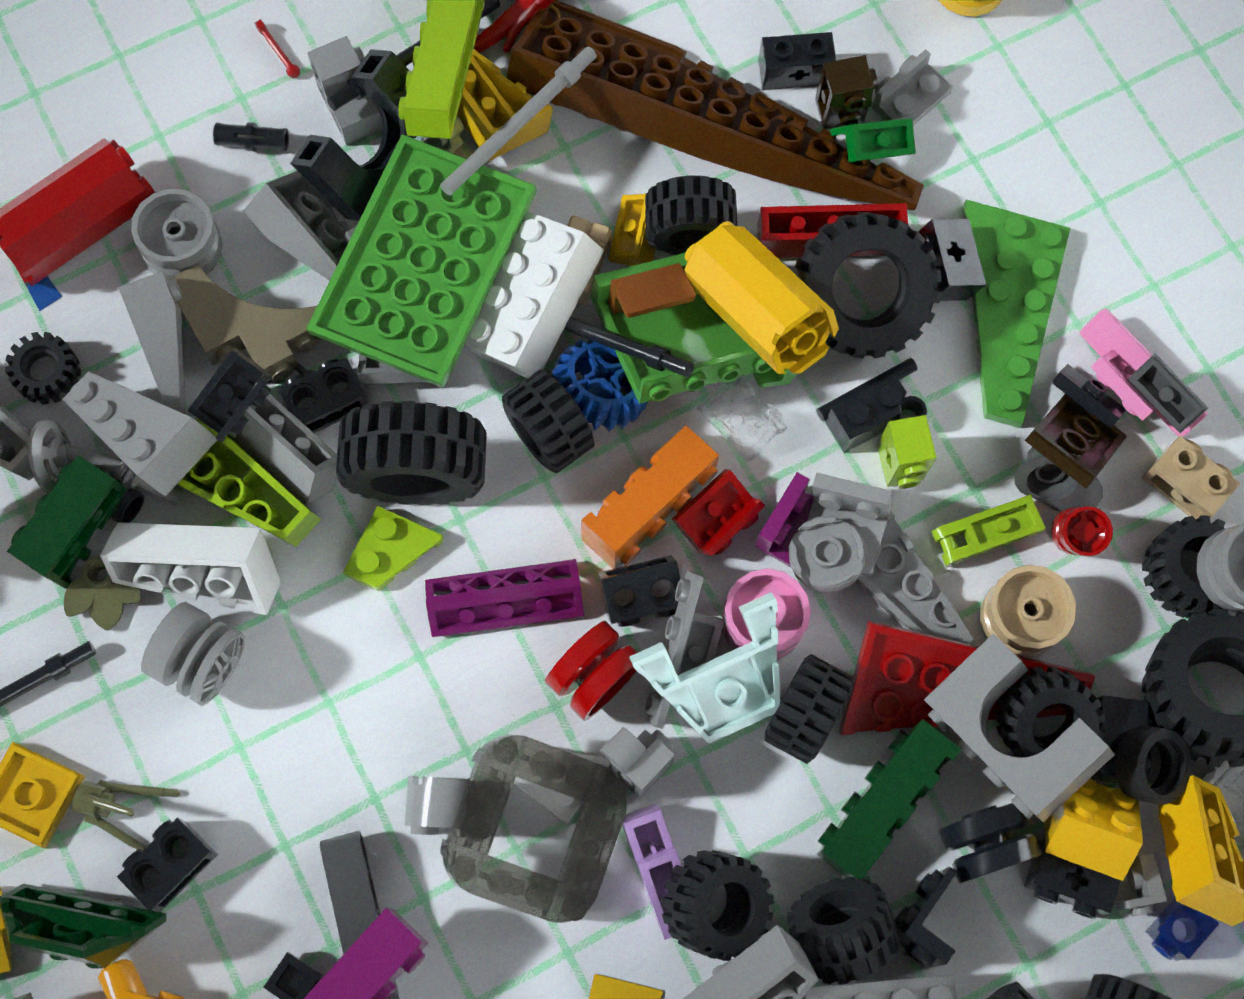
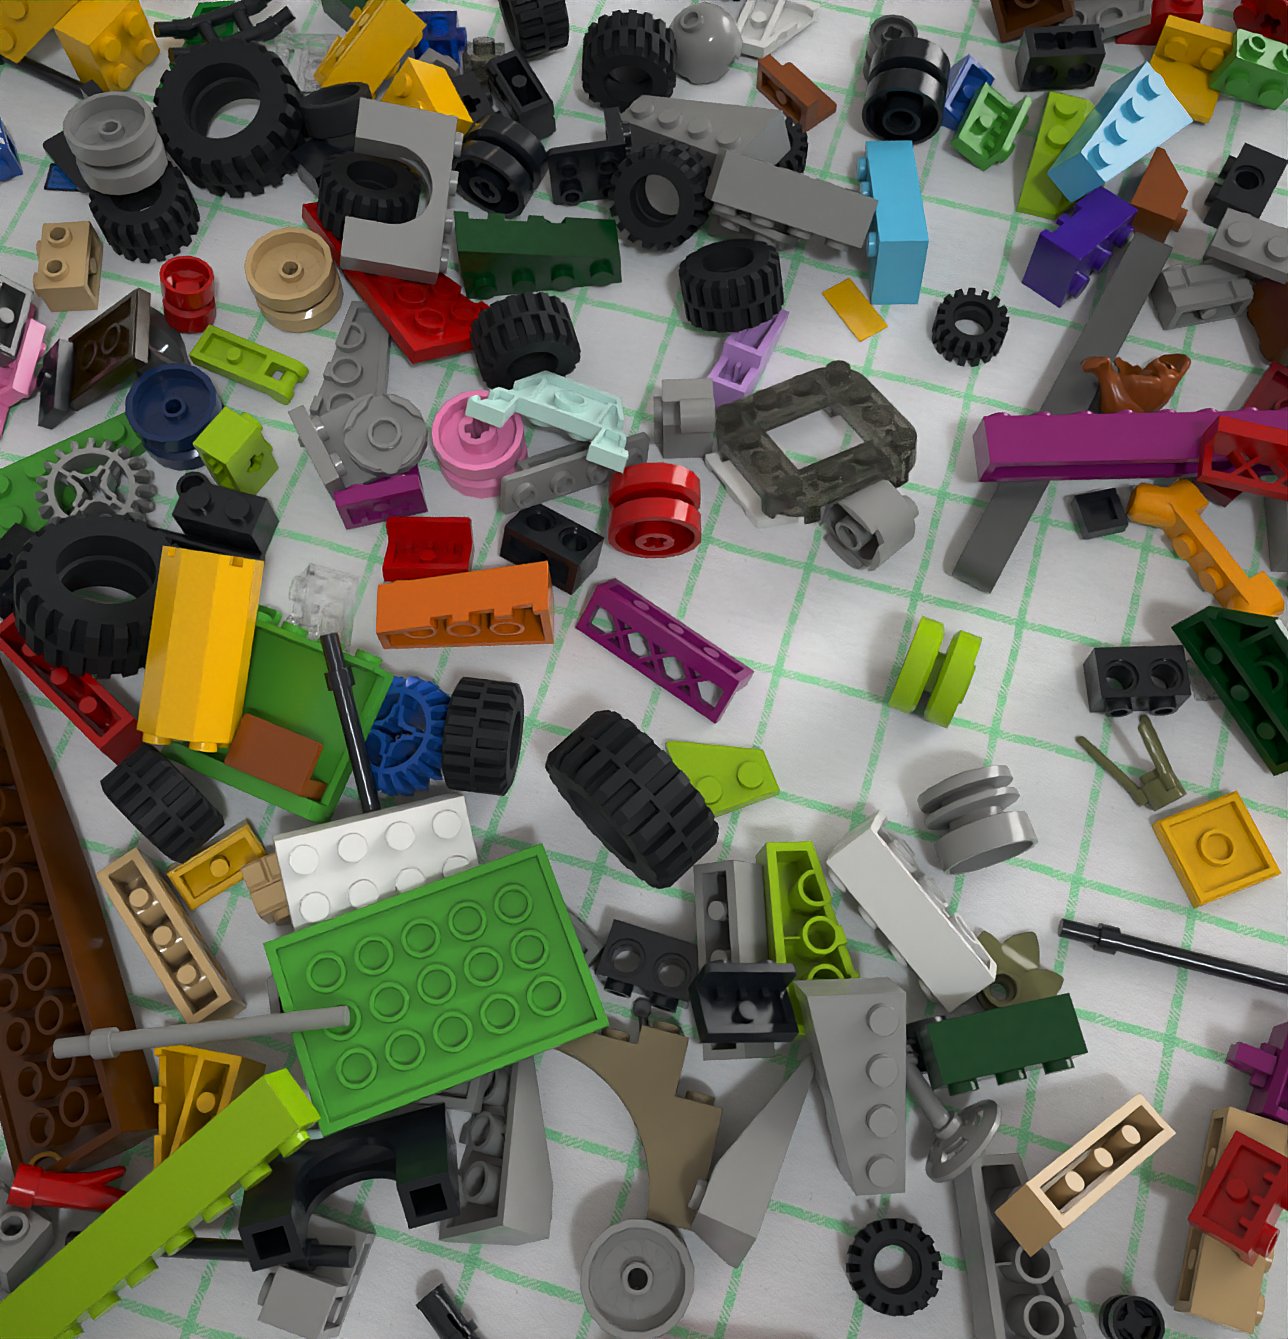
camera: 130 degrees left, 5 degrees down
none -> light grey gear [34,437,155,526]
none -> tan brick [95,847,247,1024]
none -> dark blue wheel [125,363,225,471]
none -> clear smoke bracket [462,37,505,93]
none -> black brick [486,49,556,140]
none -> lime wheel [887,616,982,729]

